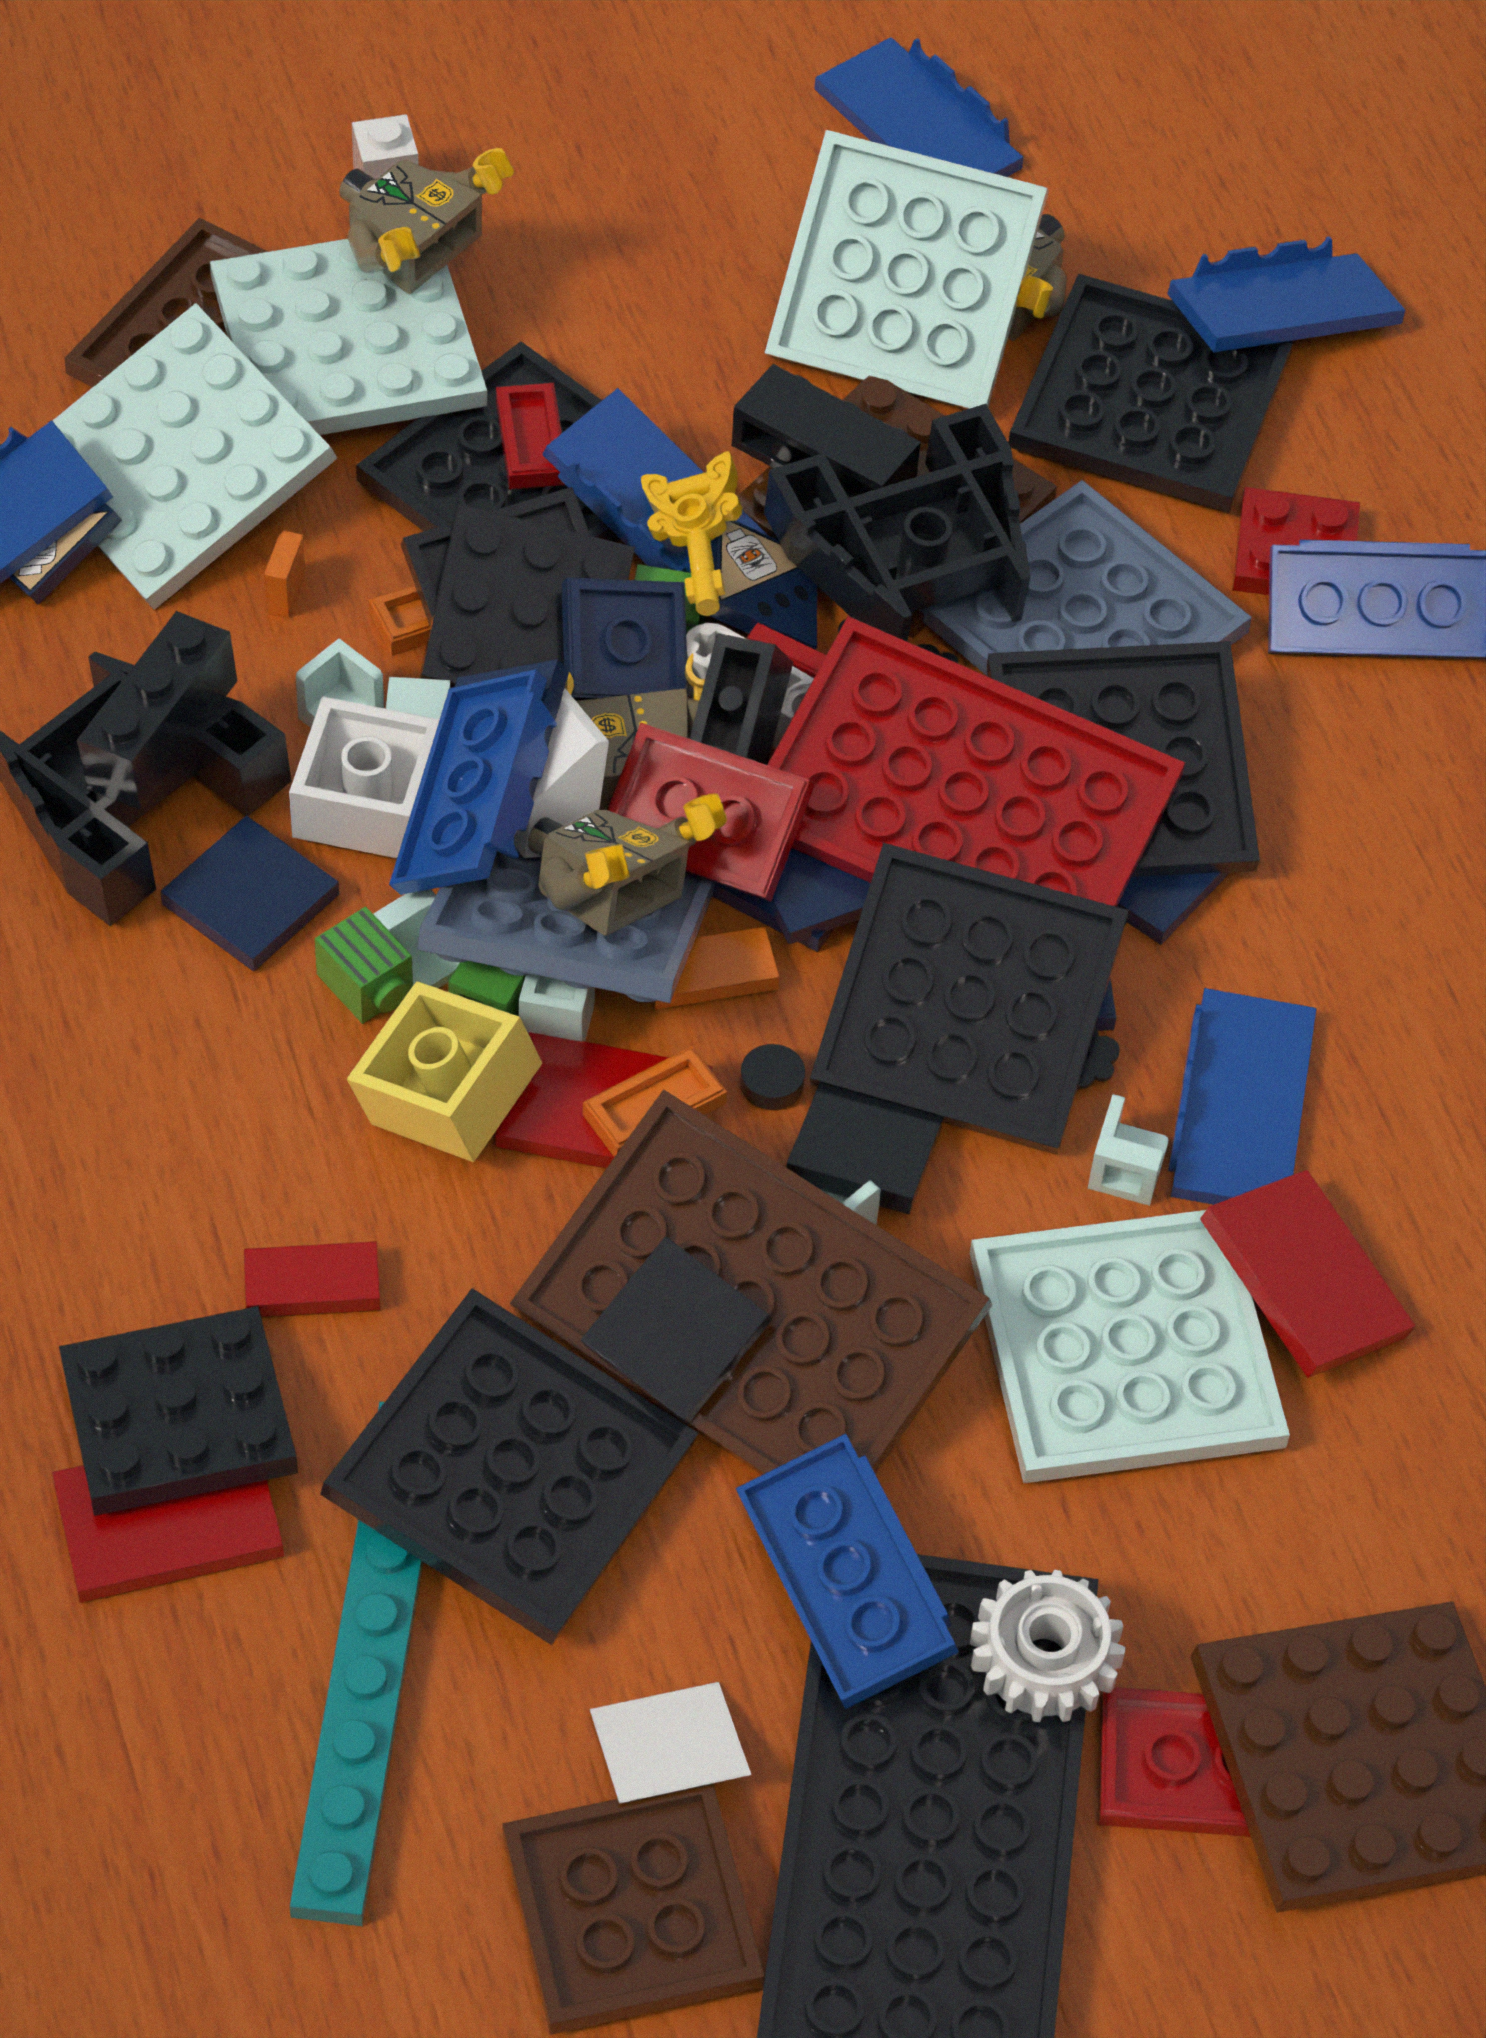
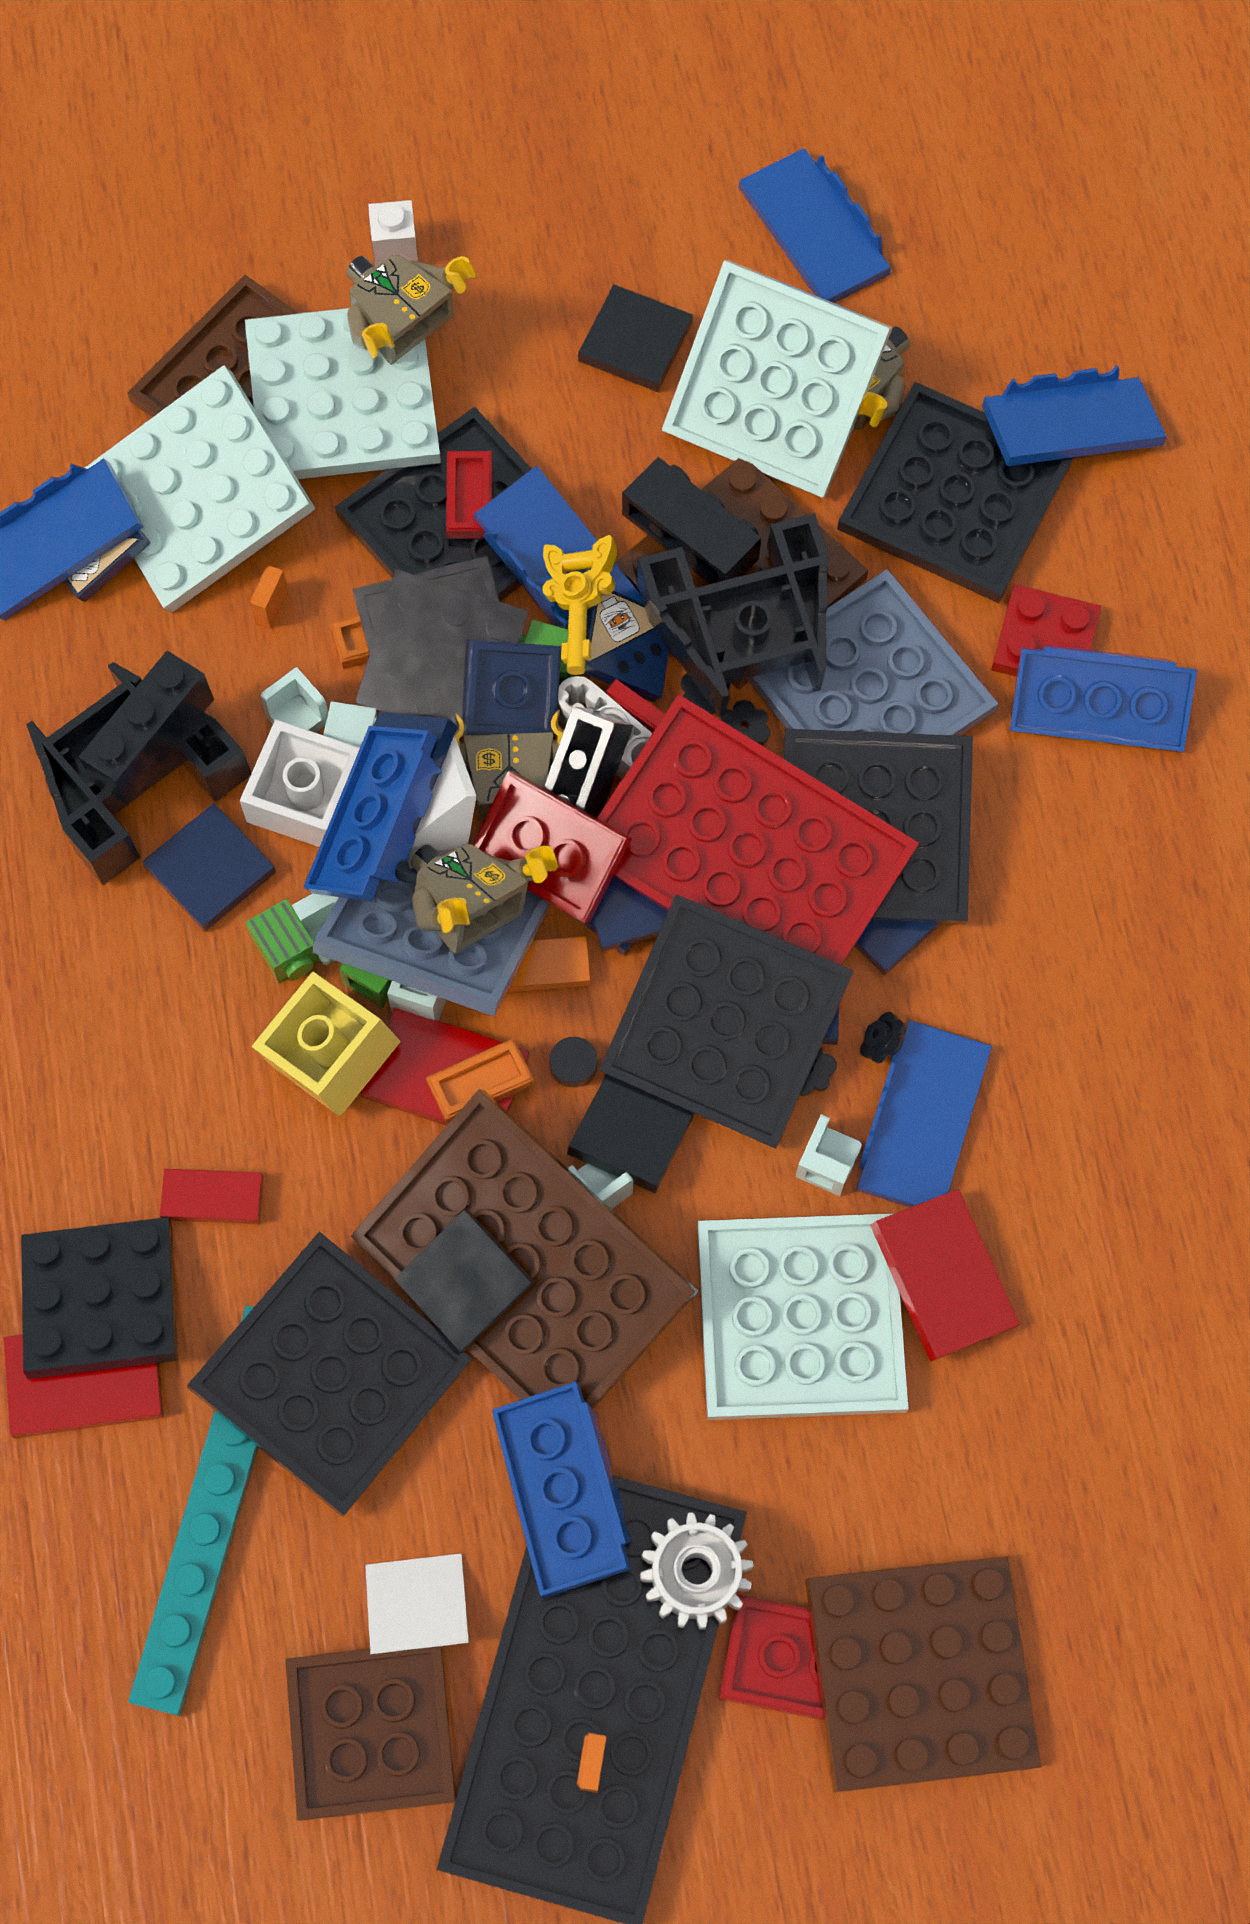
camera: 10 degrees right, 15 degrees up
none -> orange tile [577,1733,607,1793]
none -> black tile [578,284,693,392]
none -> black plant [860,1012,906,1064]

